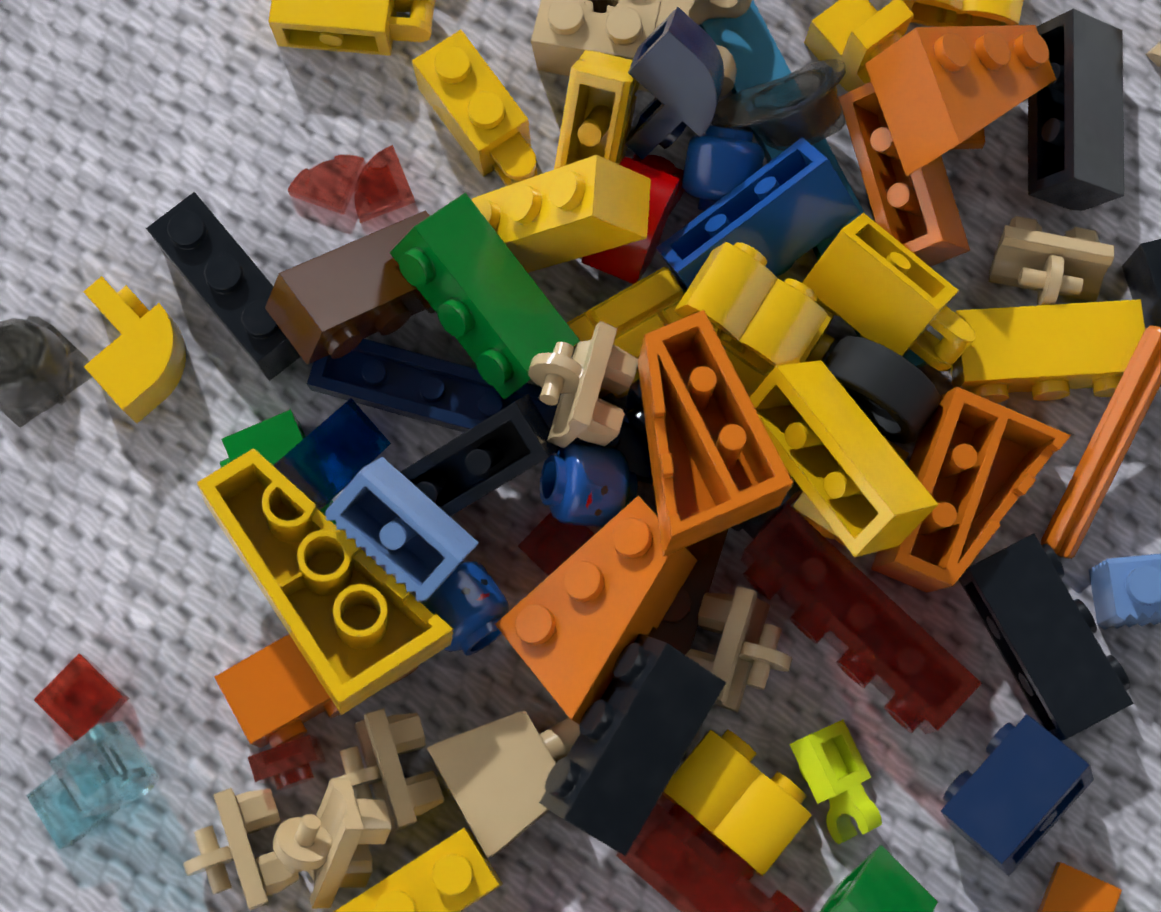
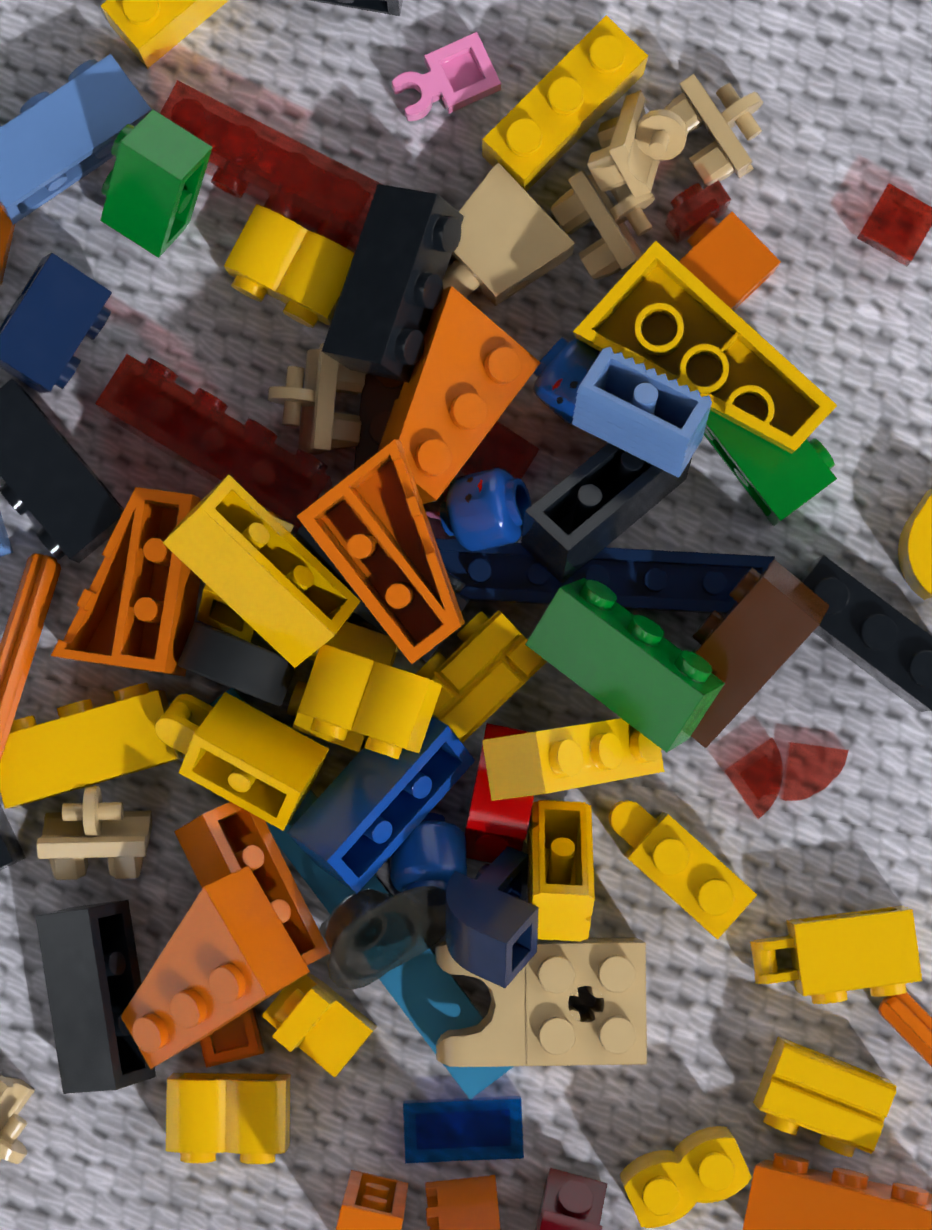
camera: 165 degrees right, 10 degrees up
clear light blue brick [26,721,160,849] -> none
clear blue tile [273,398,391,510] -> none
tan hips [528,321,638,448] -> none
neon yellow plate [789,719,882,845] -> none

